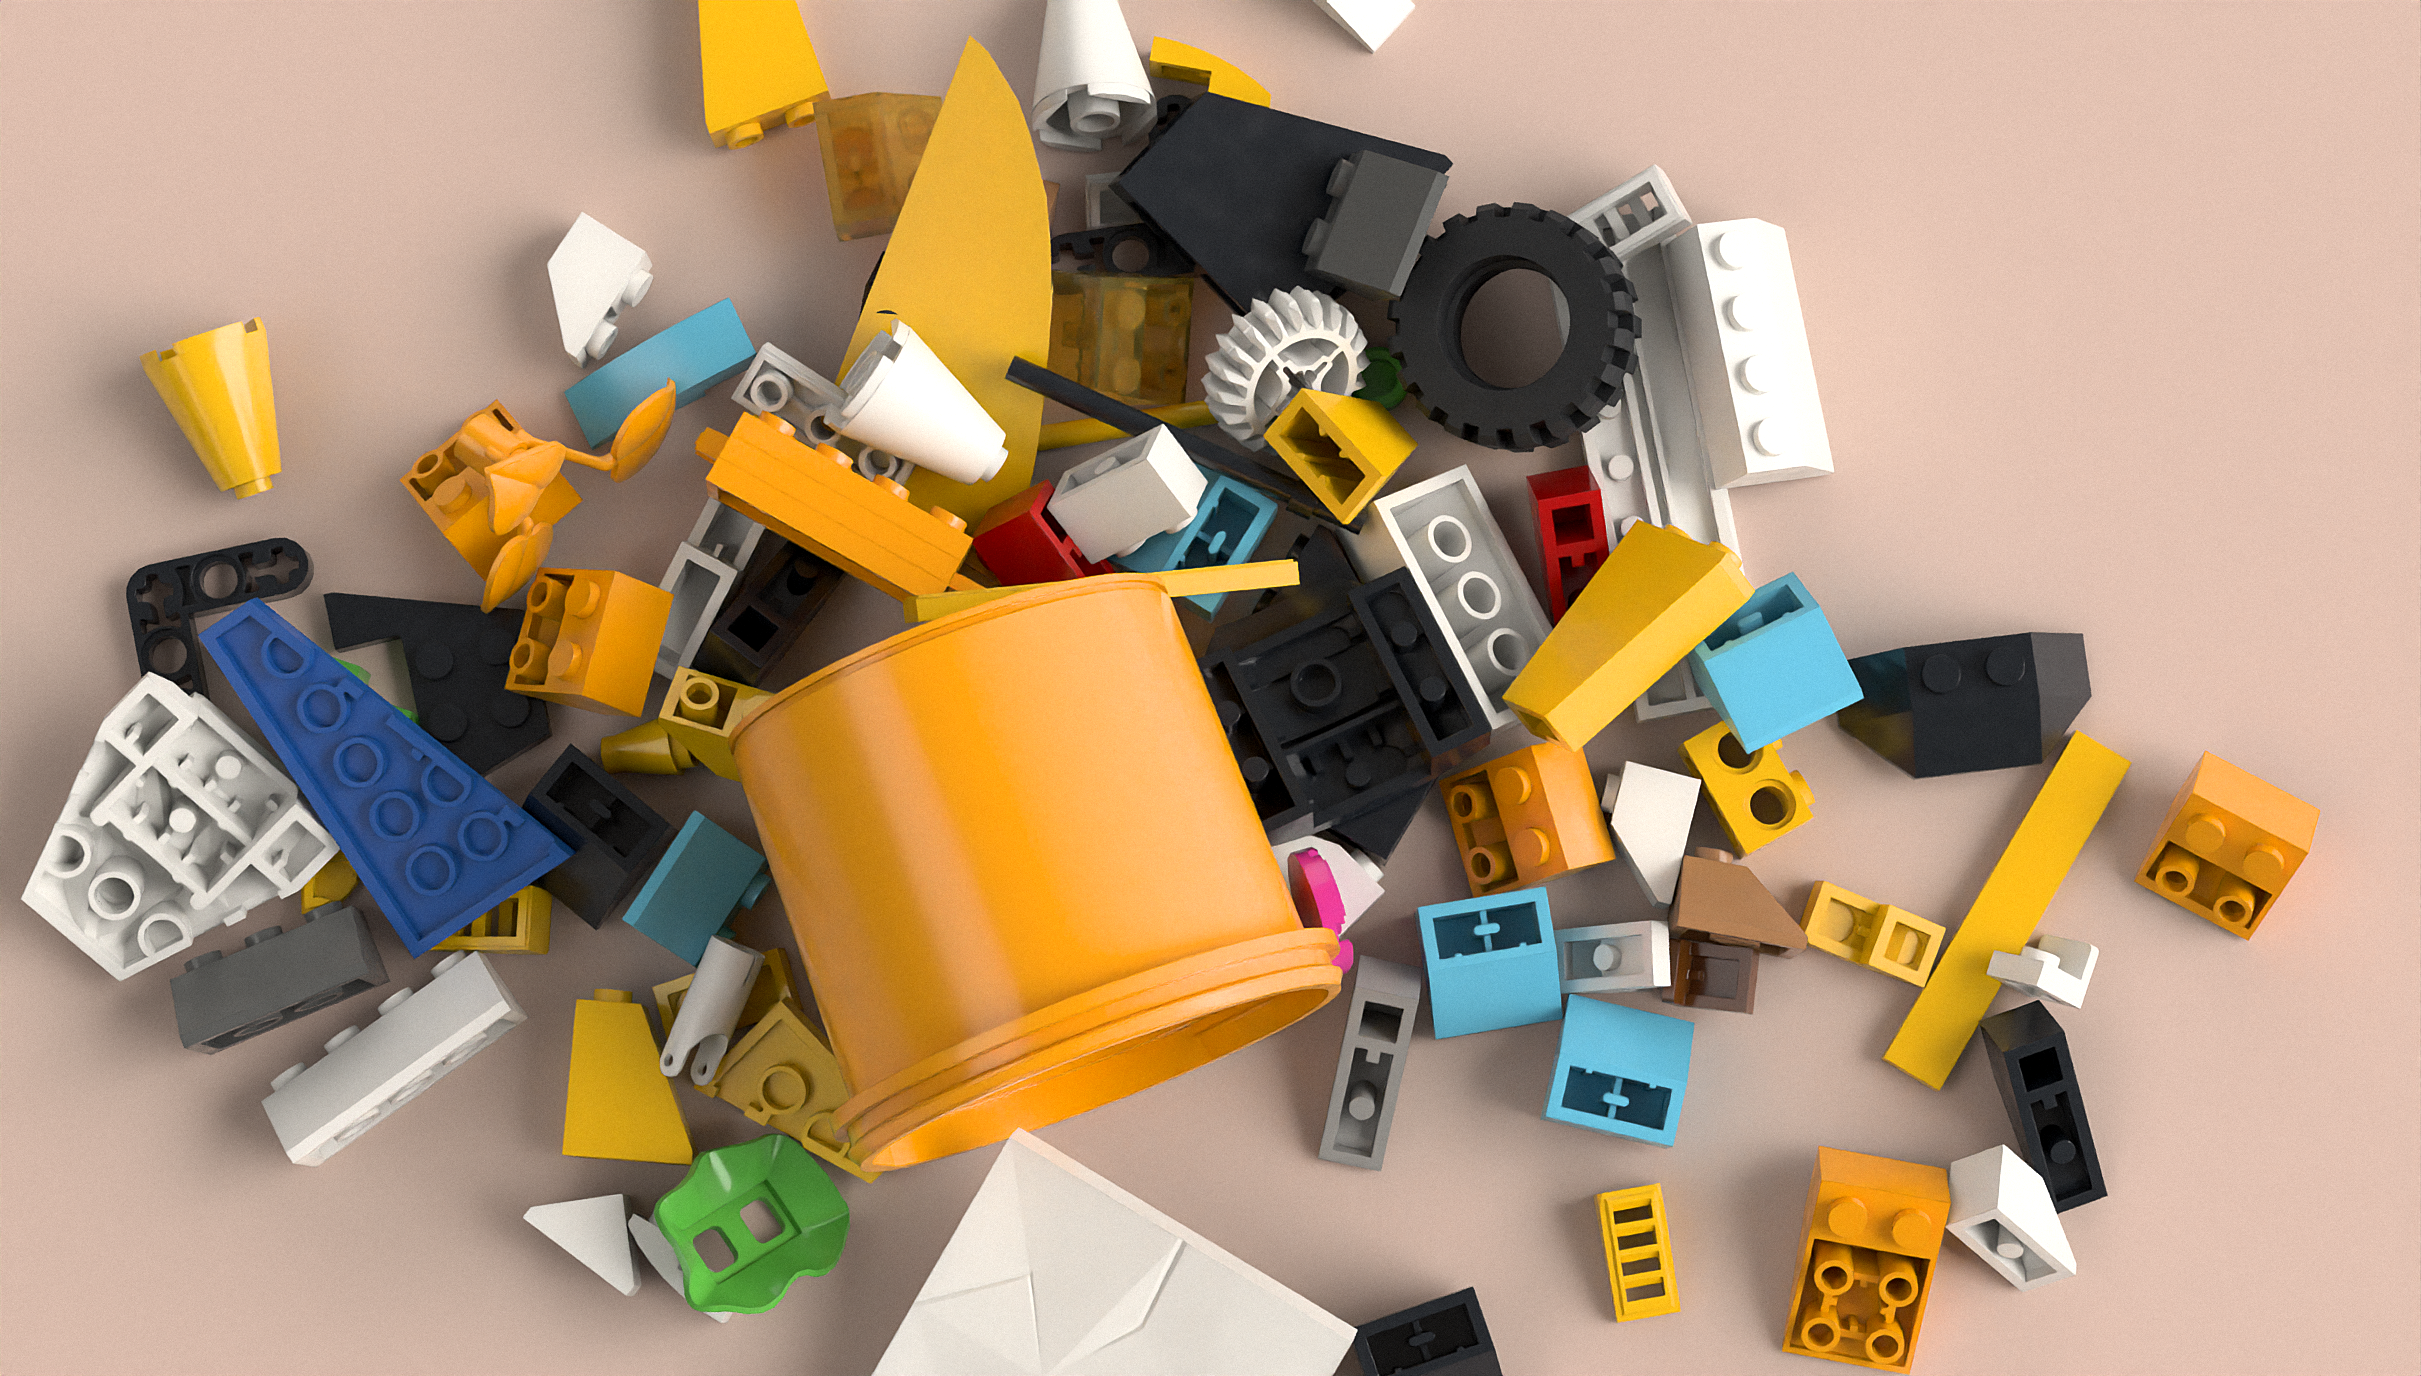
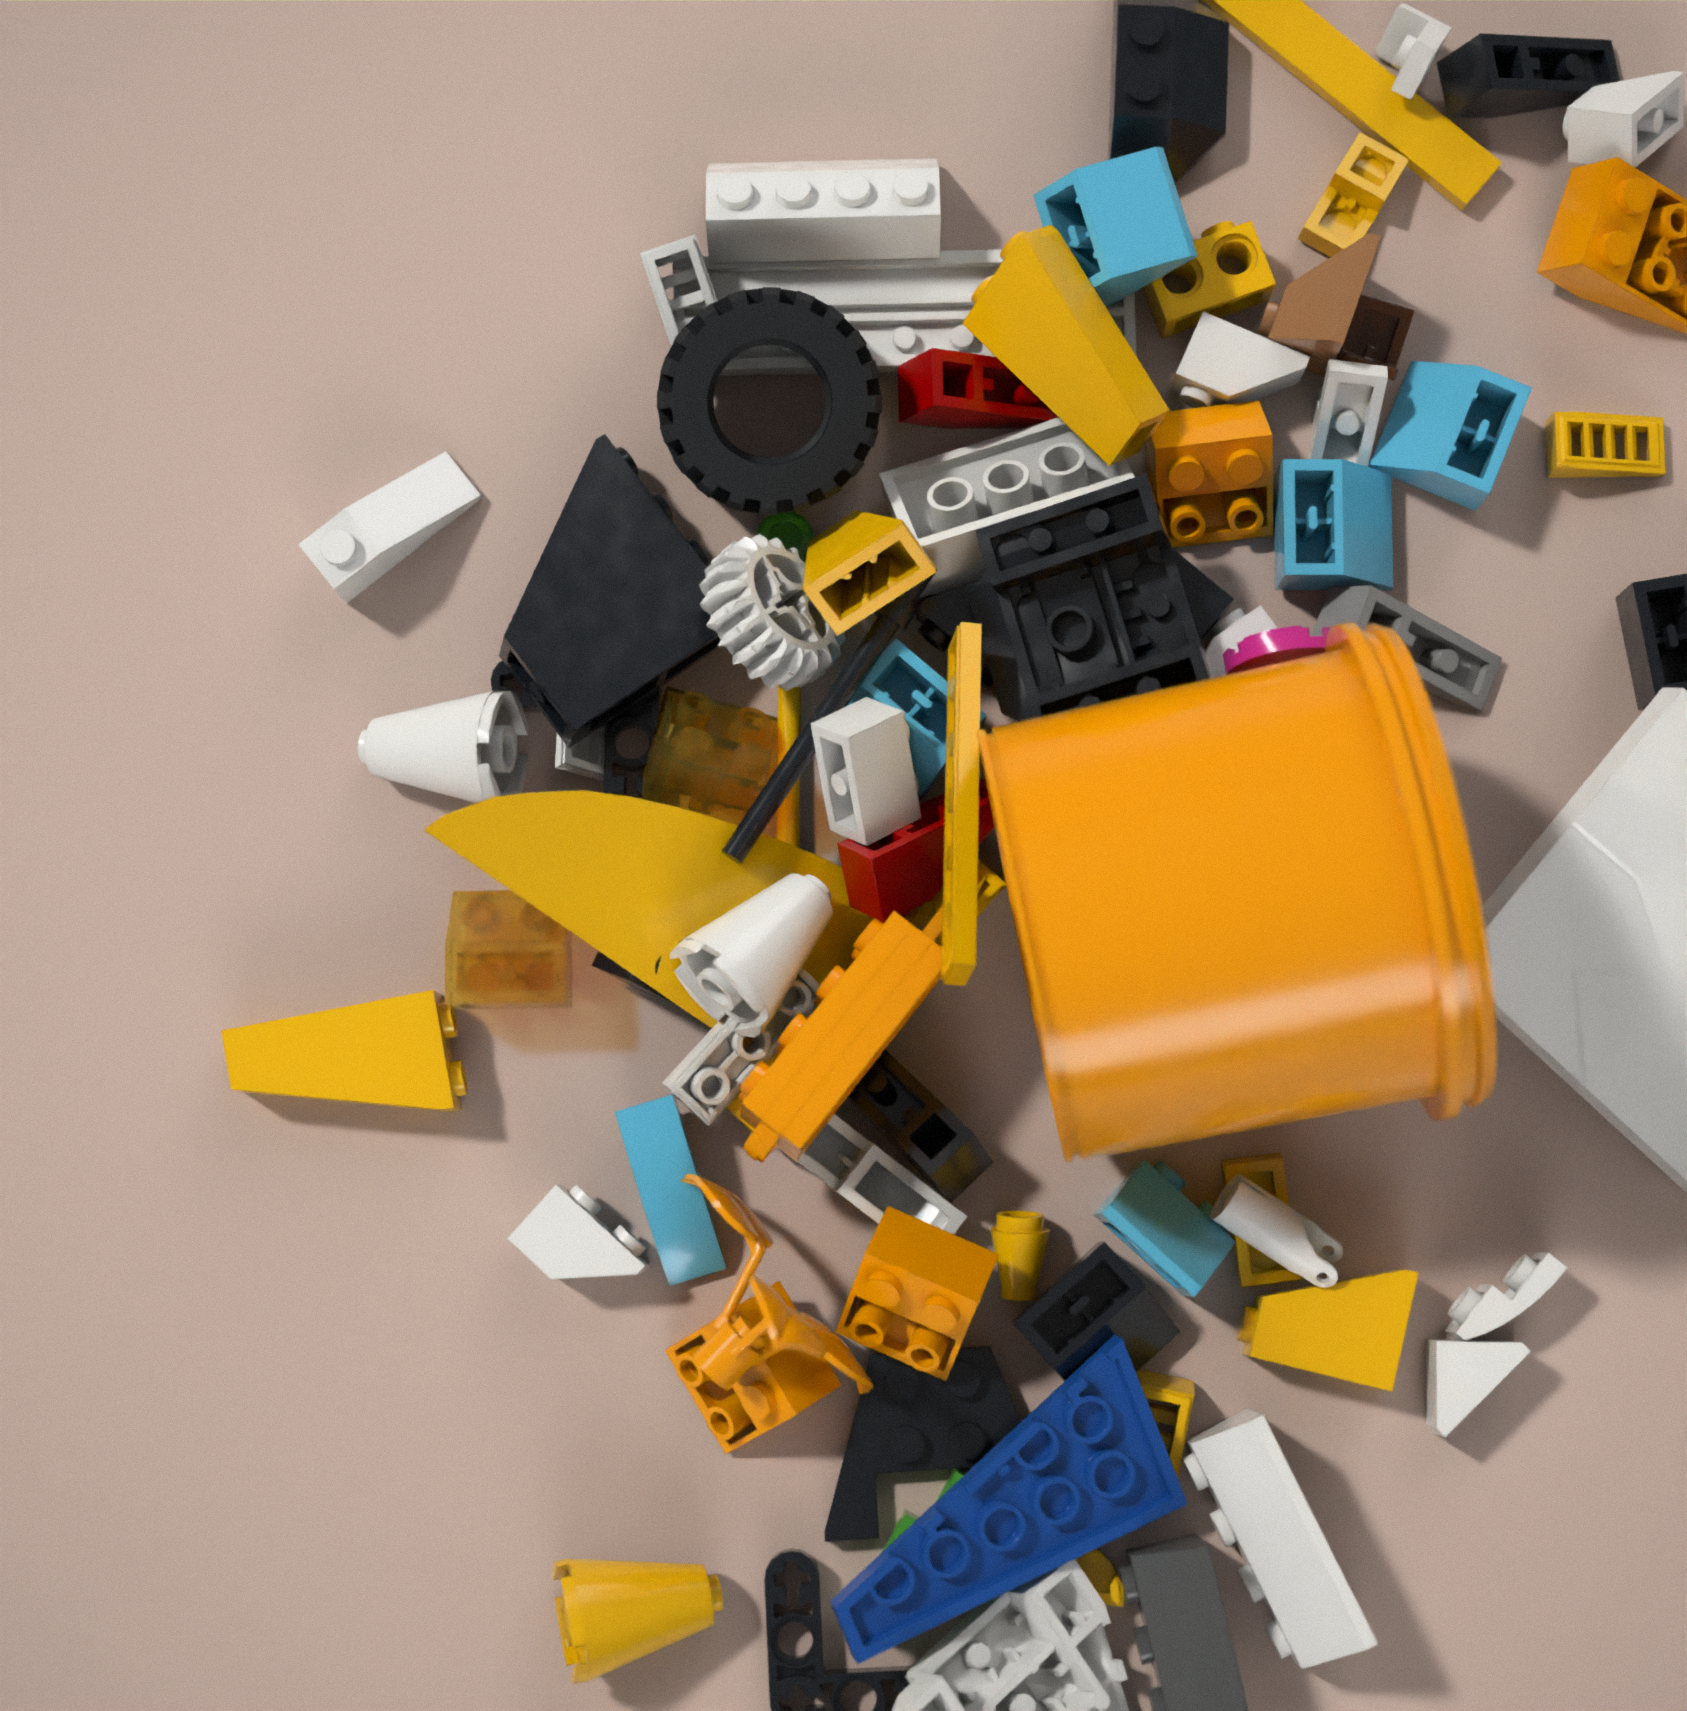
camera: 75 degrees left, 0 degrees up
bright green piece [654,1133,850,1314] -> none
yellow slope [658,666,776,782] -> none
yellow wing [692,996,884,1184] -> none
yellow slope [1149,36,1271,108] -> none
dark grey slope [1302,150,1449,301] -> none

